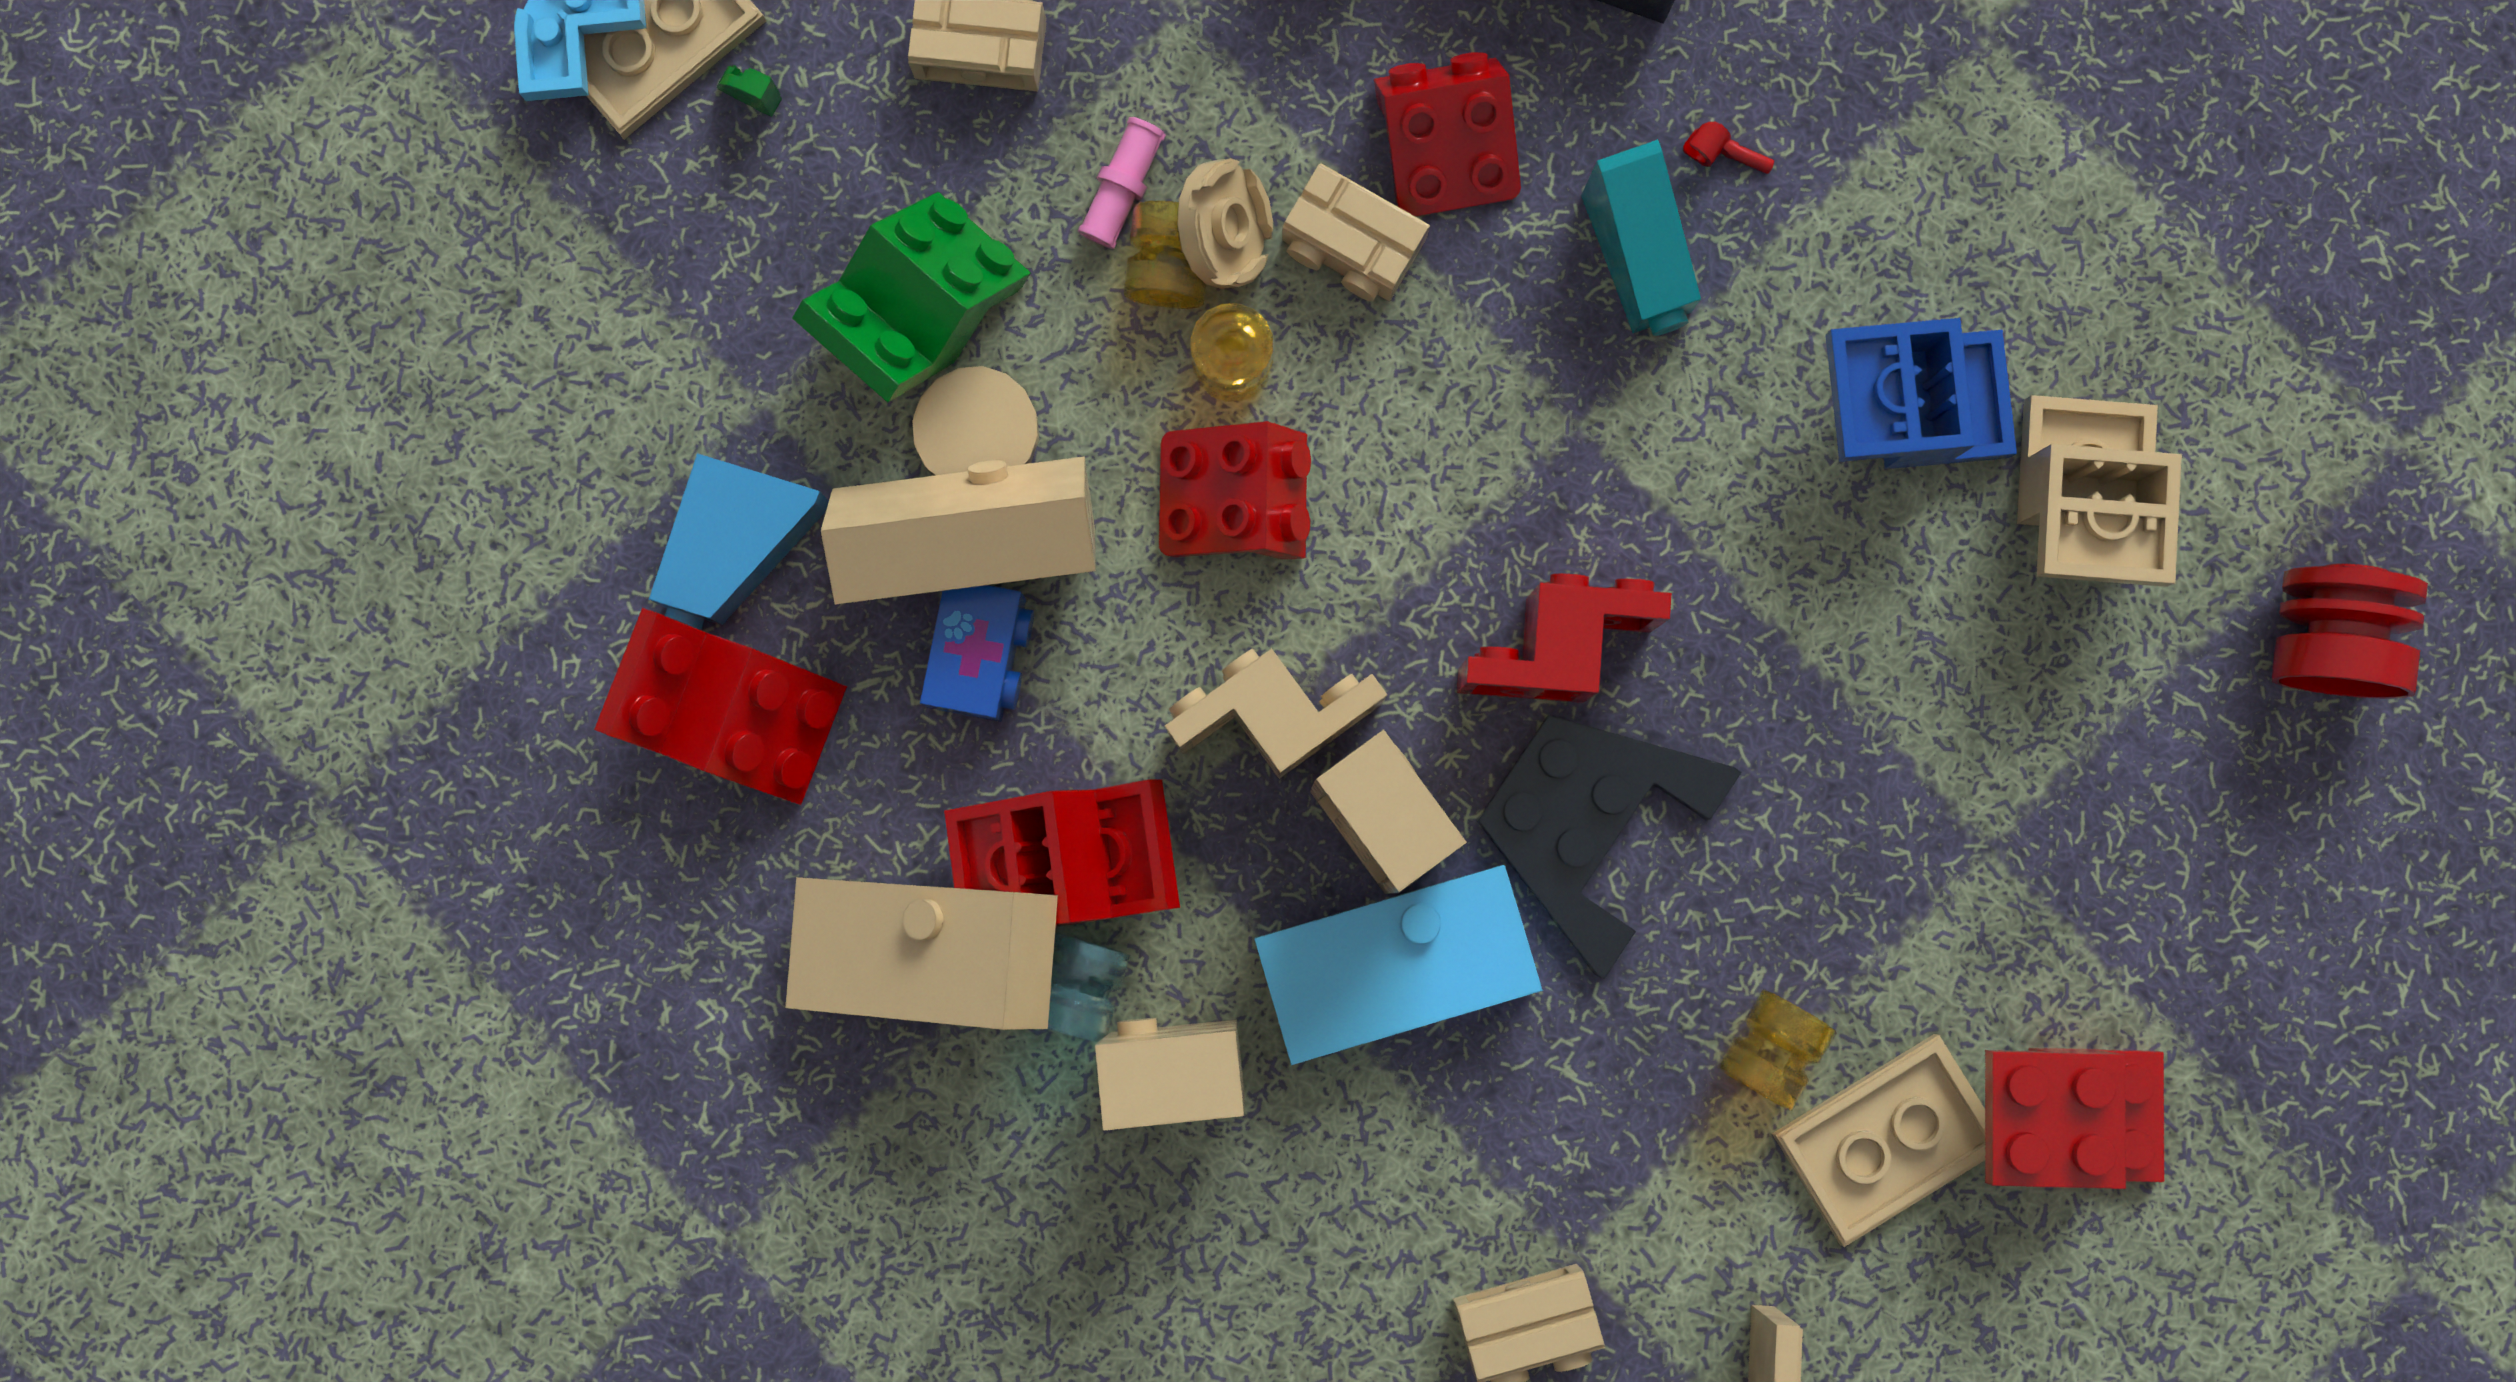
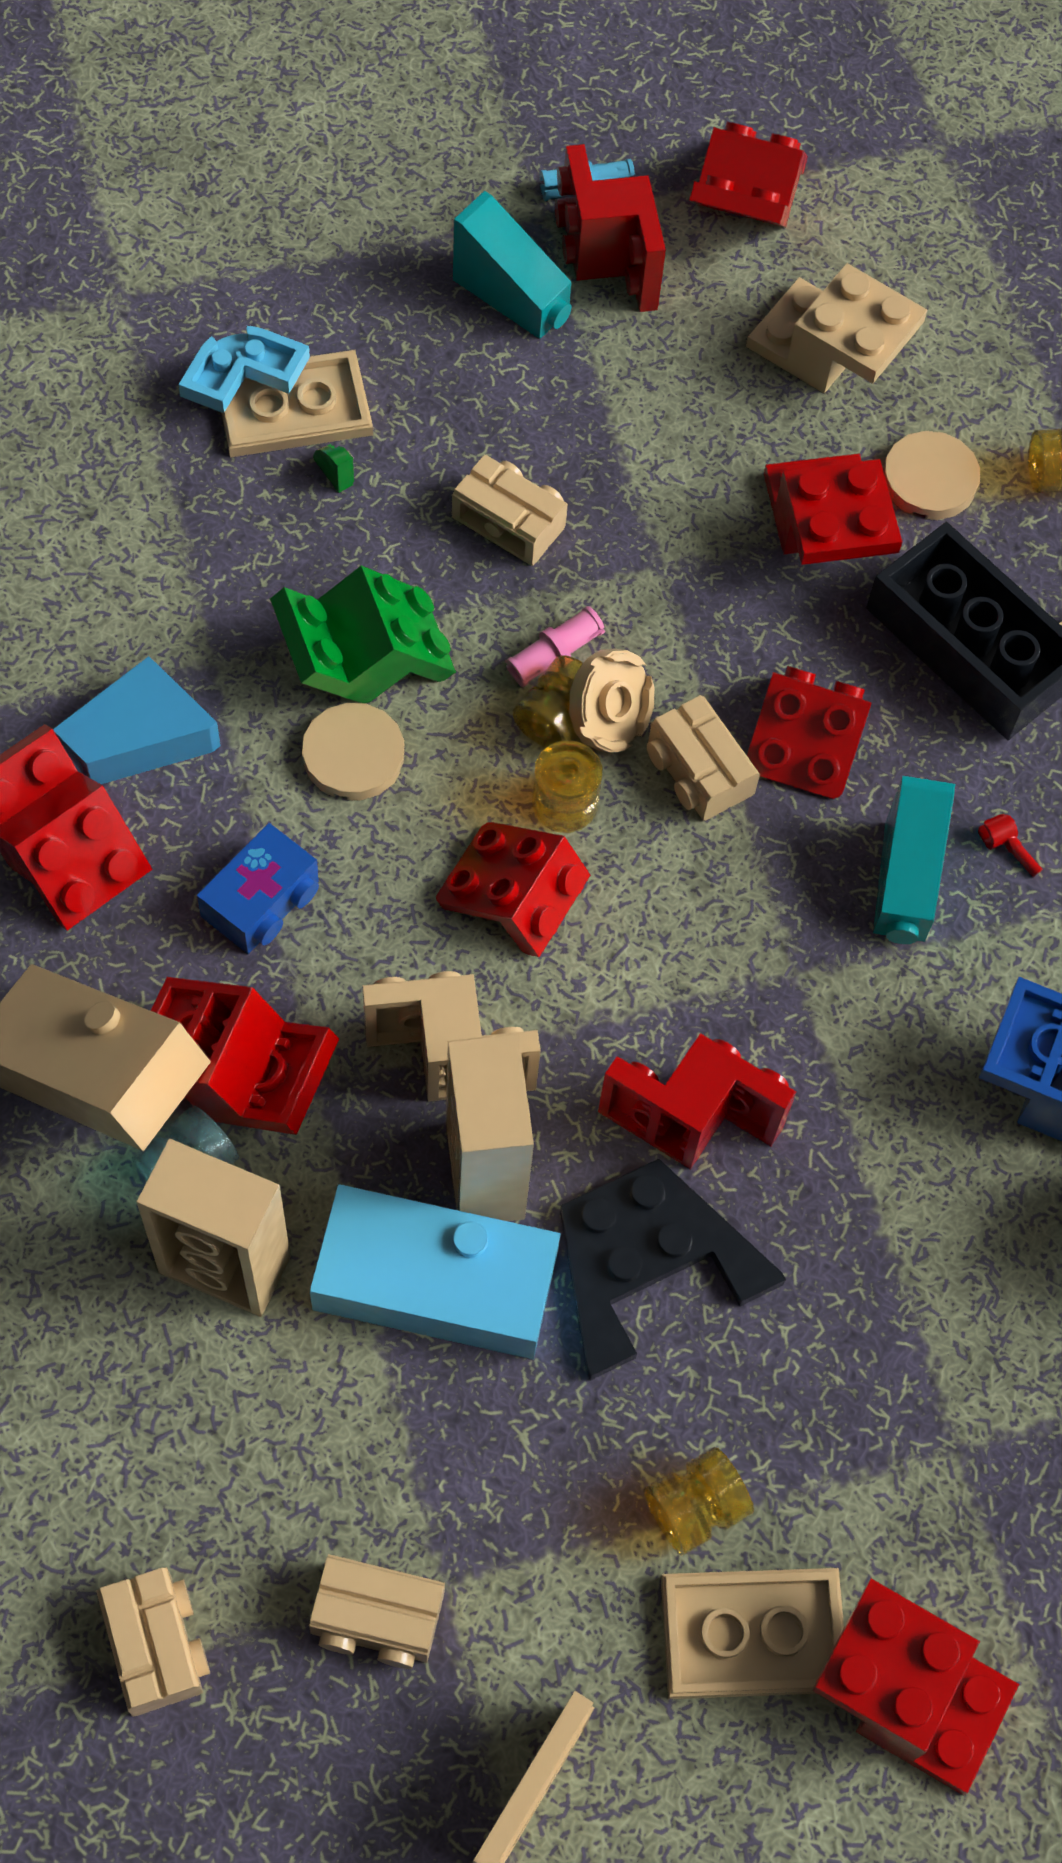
camera: 25 degrees right, 20 degrees down
tan brick [821,456,1096,604] -> none

